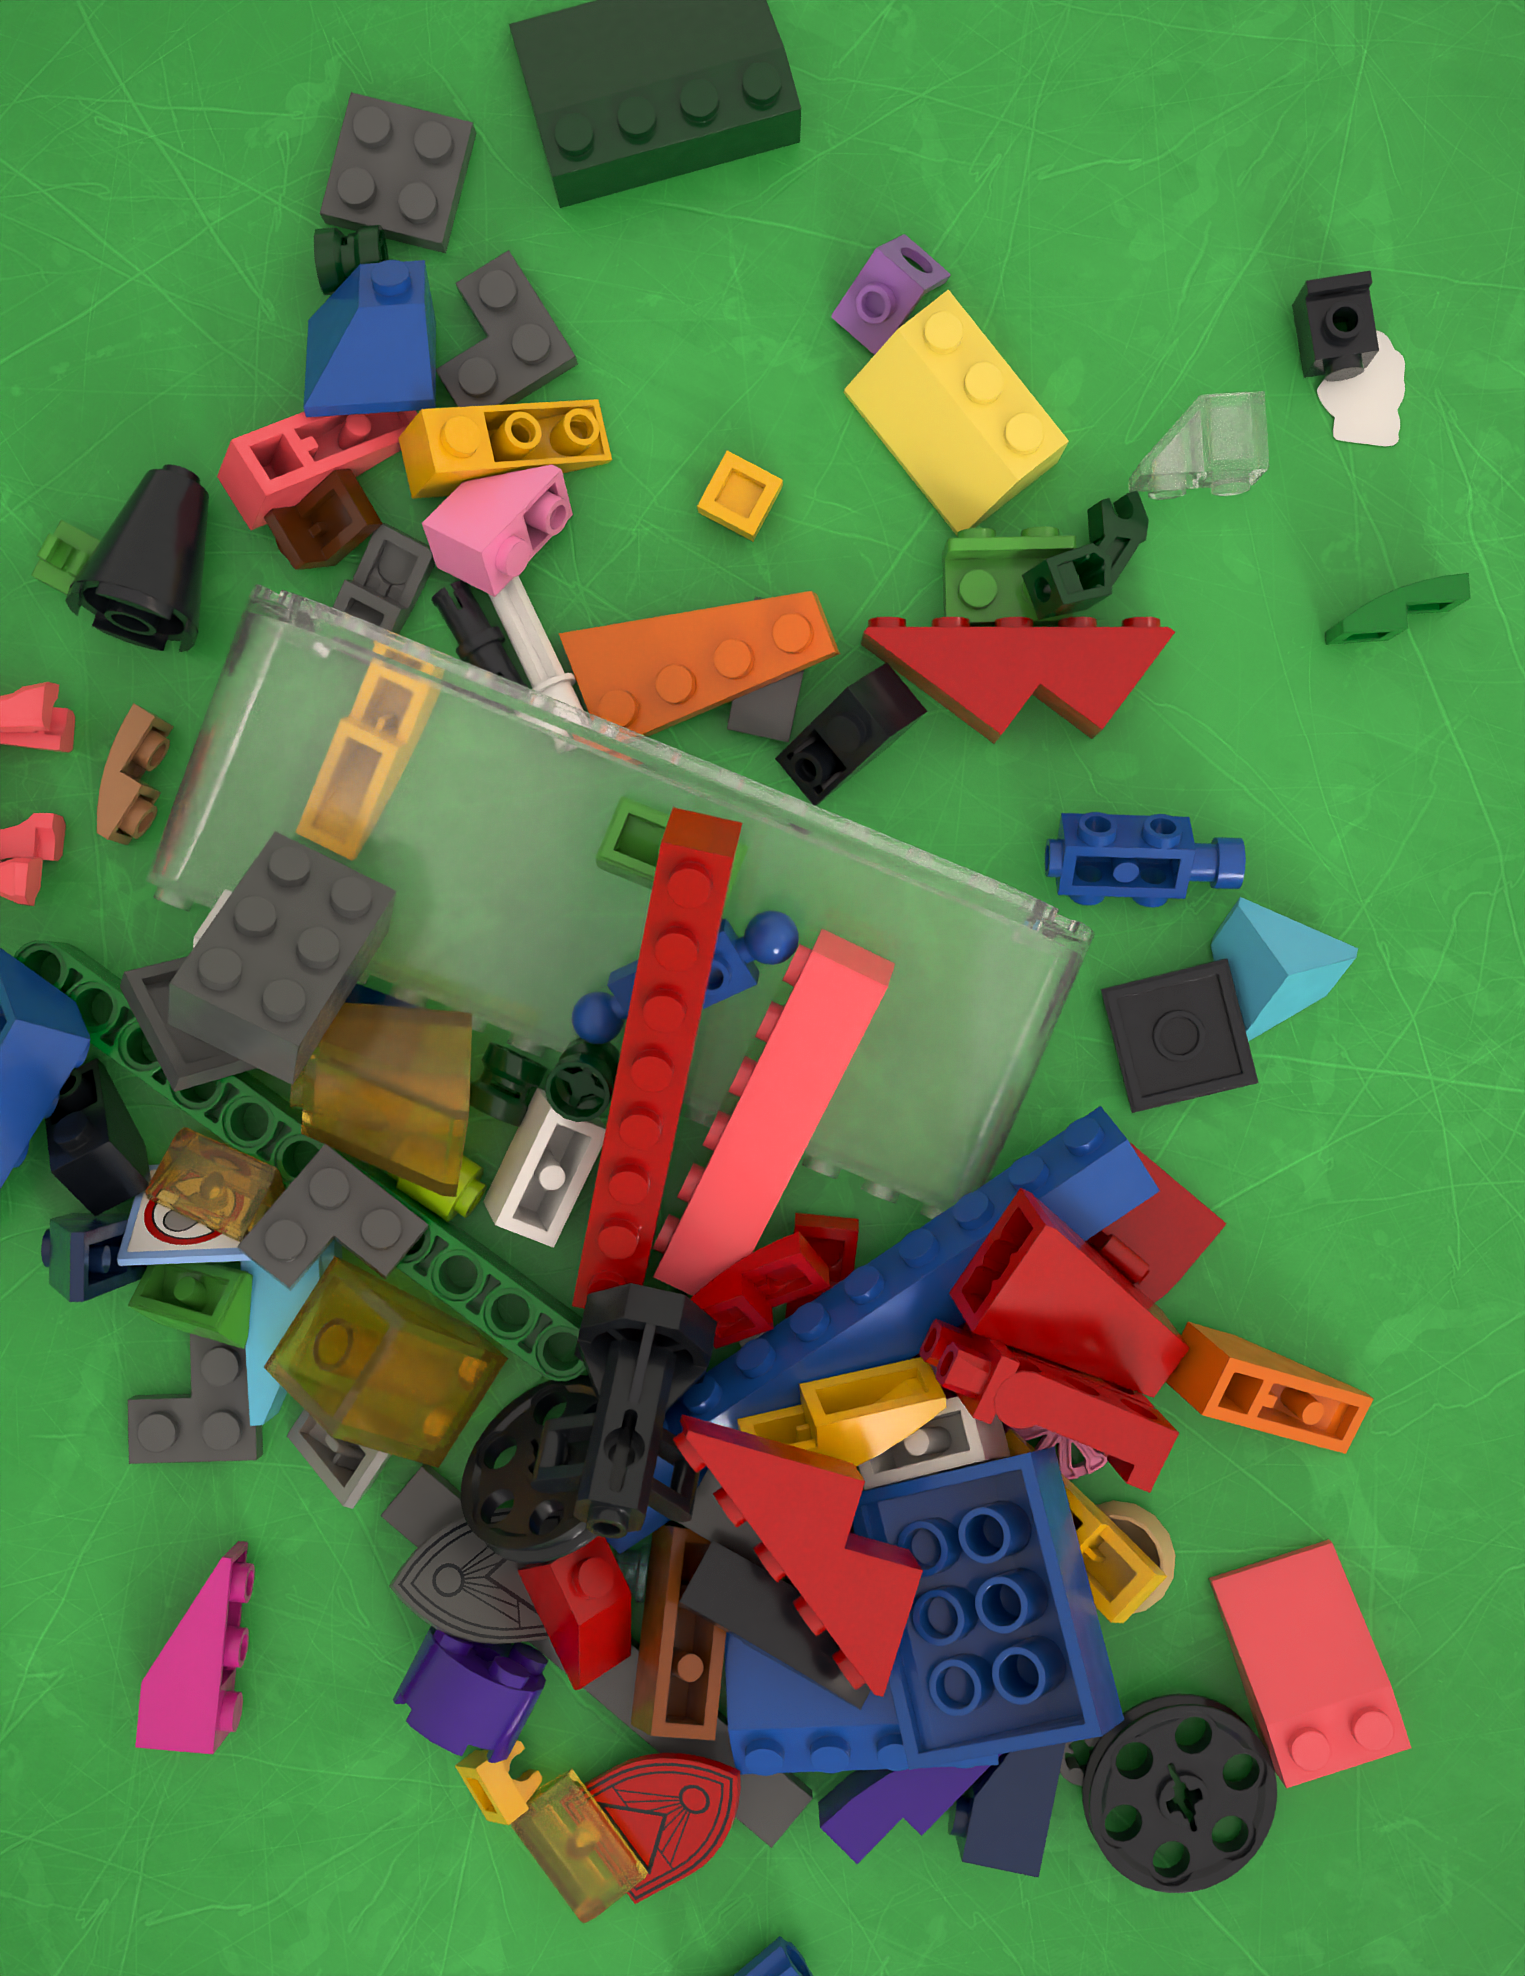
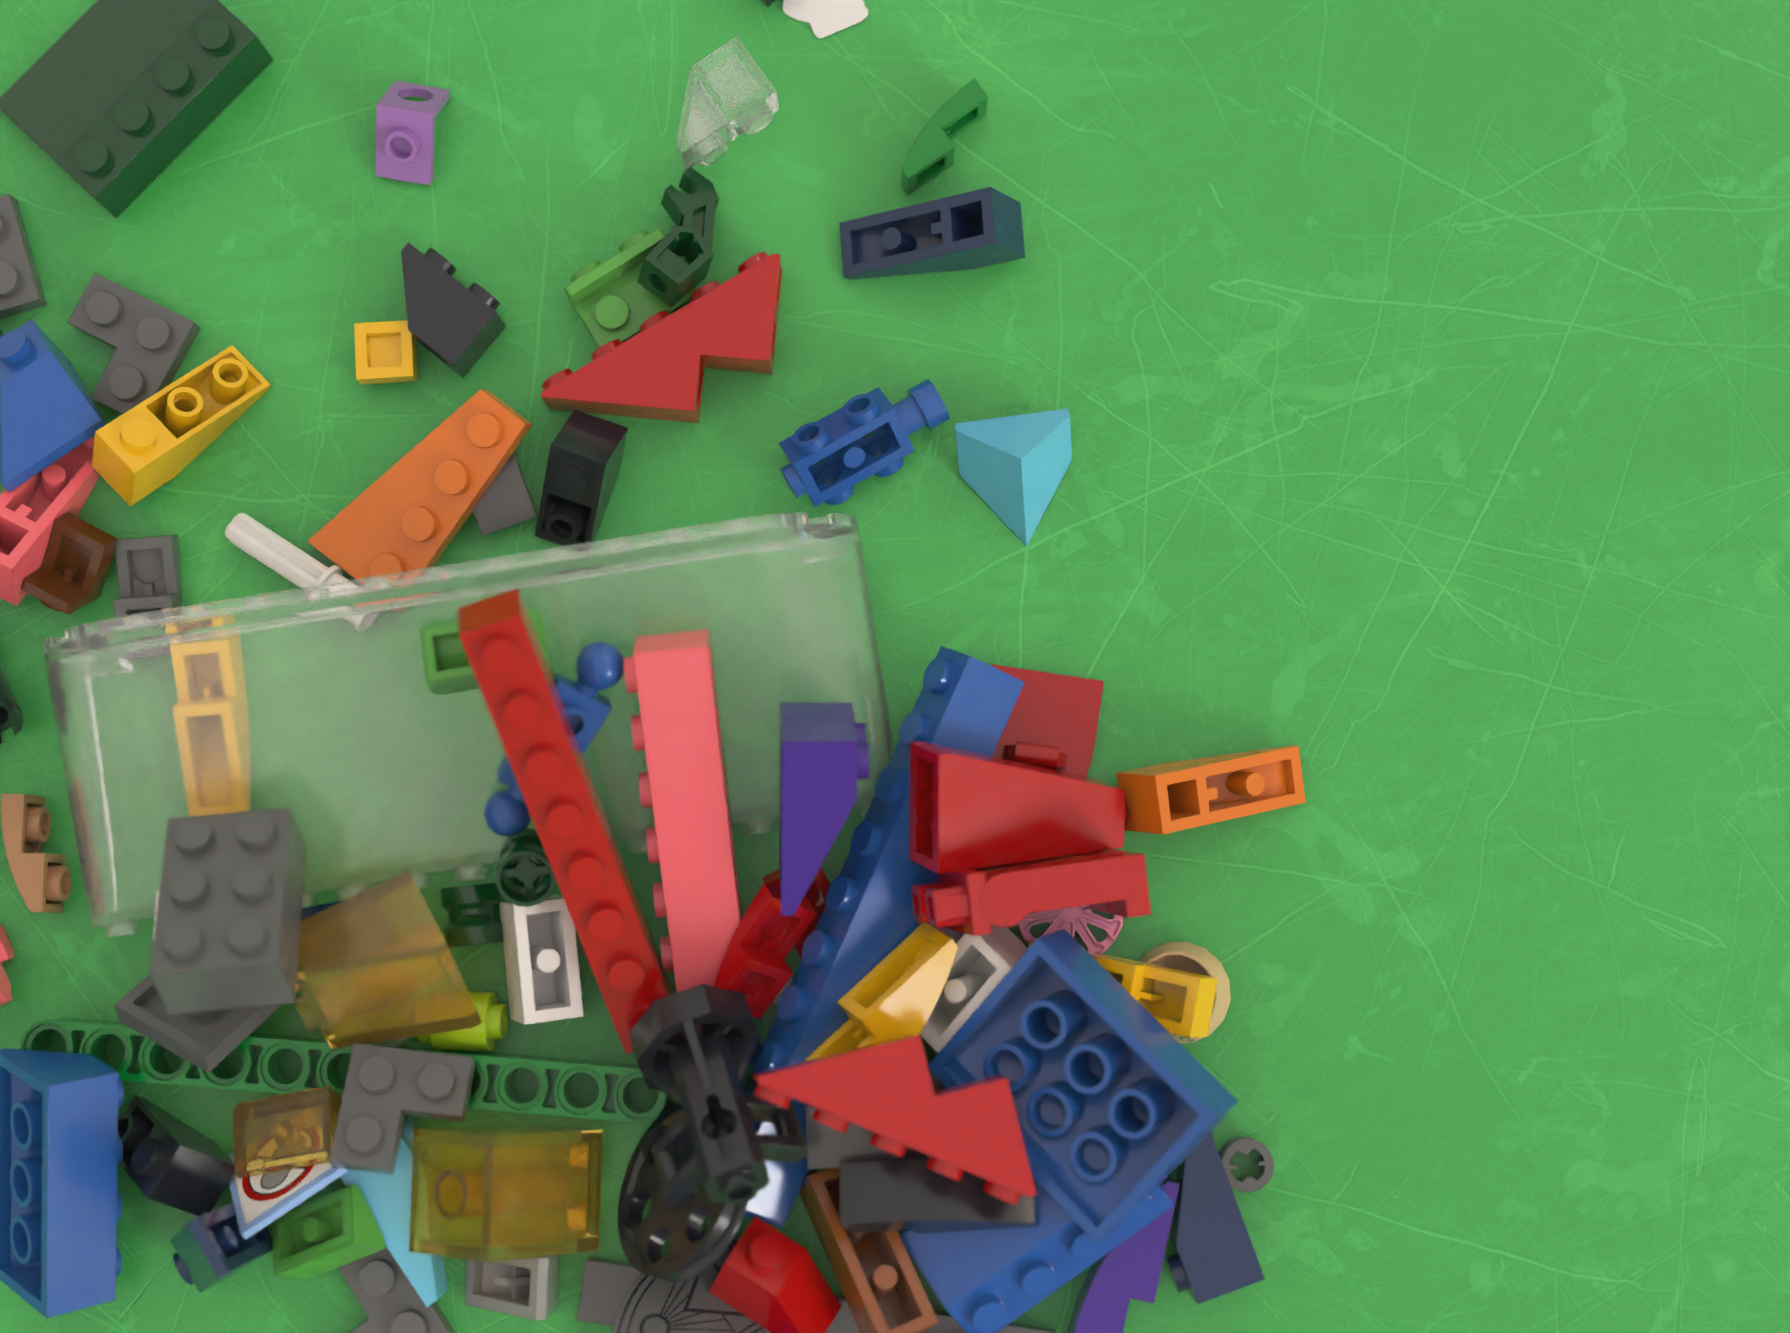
camera: 30 degrees left, 5 degrees down
bright pink slope [422,464,573,597] -> none
black pin [431,580,530,710] -> none
clear light blue bush [616,1544,651,1604] -> none
light yellow slope [844,290,1069,536] -> none
black wedge [1082,1694,1277,1893] -> none
black plate [1100,958,1259,1113] -> none
coral slope [1209,1540,1411,1788] -> none
none -> black slope [401,242,506,378]
none -> dark purple slope [779,702,869,916]
none -> dark blue slope [840,187,1025,280]

